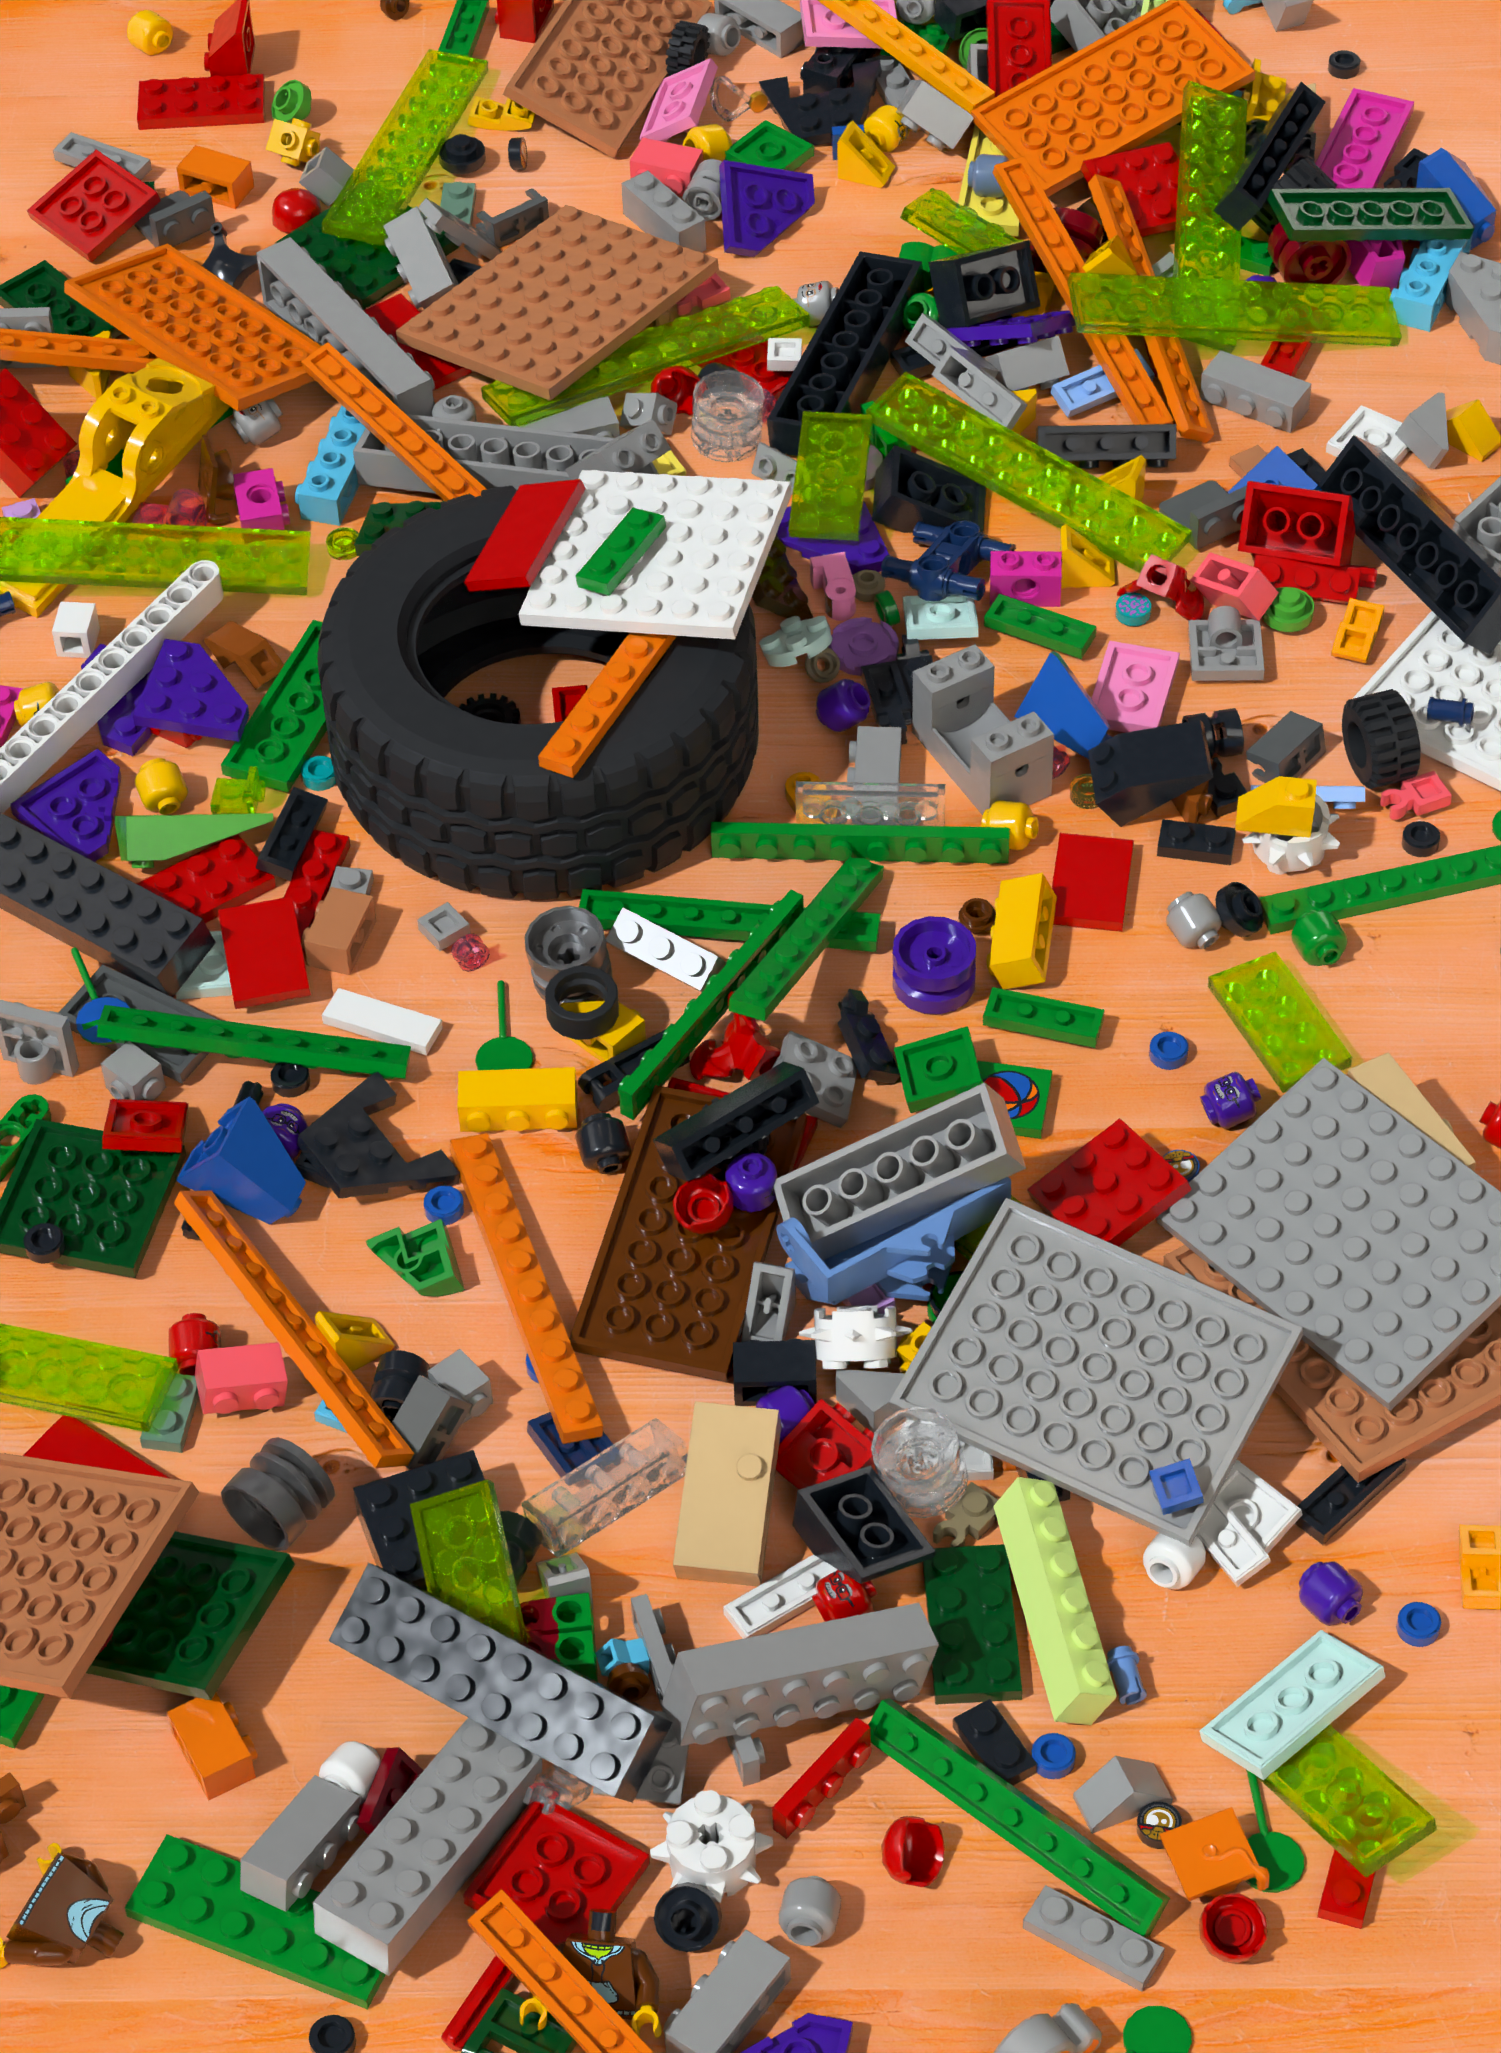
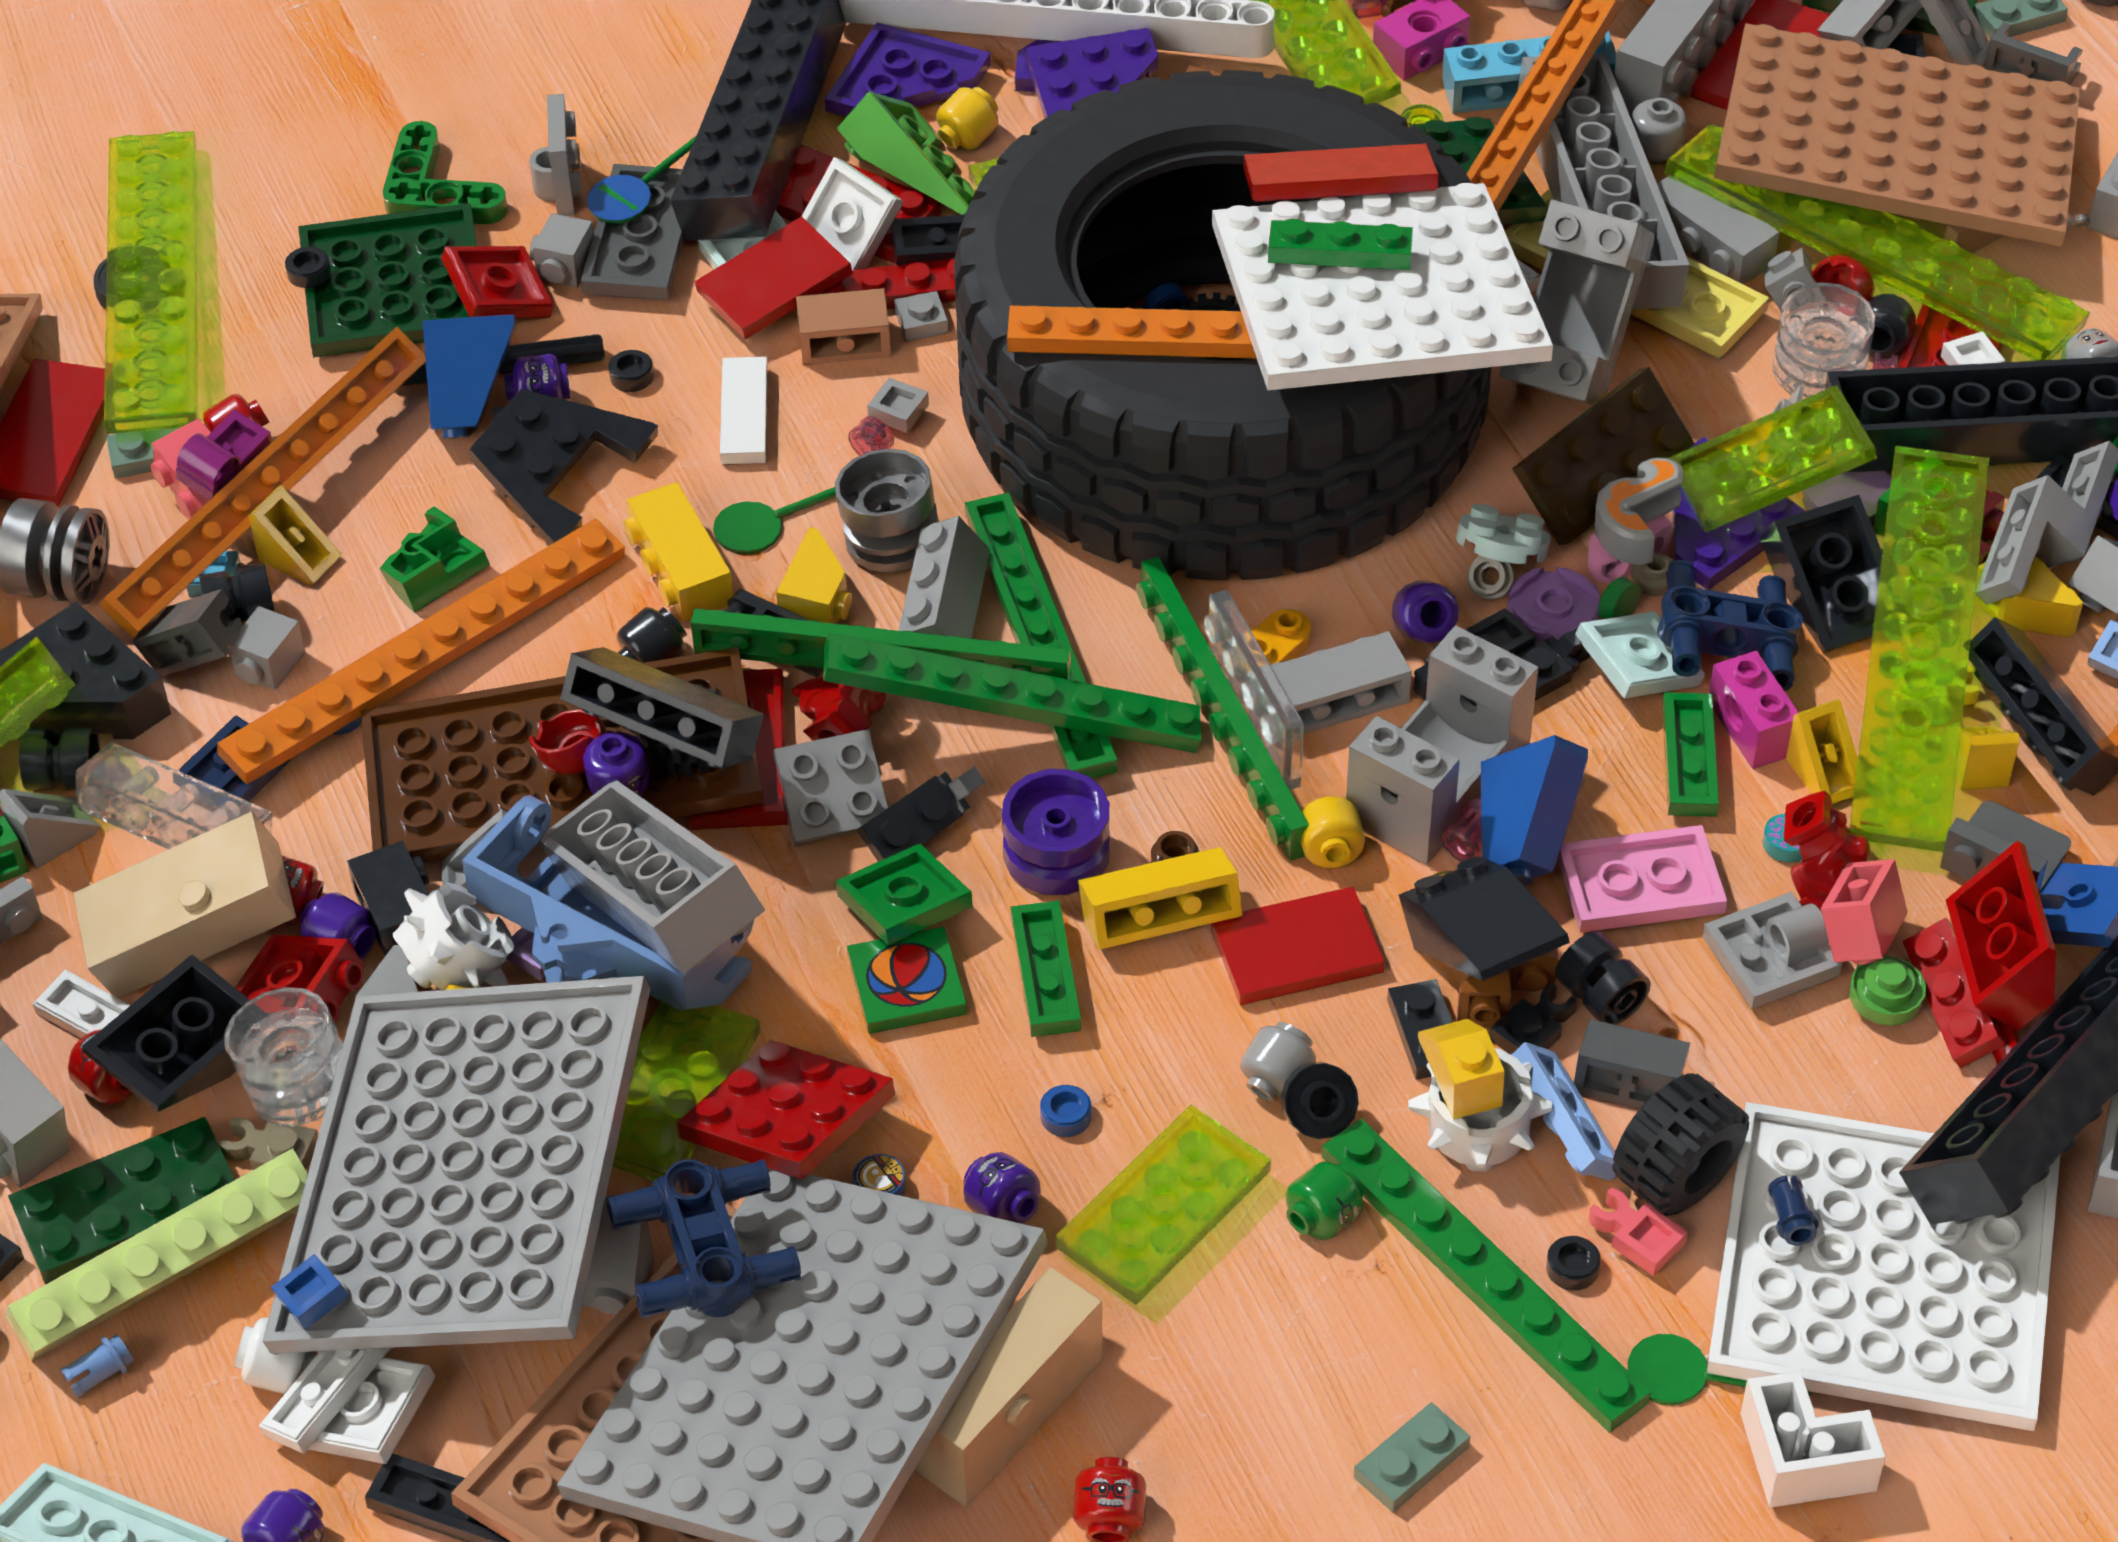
camera: 65 degrees right, 0 degrees up
green plate [97,1005,411,1079] -> none
blue tile [424,1186,464,1225] -> none
black tyre [545,966,619,1040] -> none
coral plate [676,273,731,315] -> none
light orange slope [1331,598,1385,663] -> none
none -> magenta plate [176,409,271,500]
none -> dark blue piece [606,1159,801,1319]
none -> white tile [802,157,904,270]
none -> light grey animal [1595,457,1683,565]

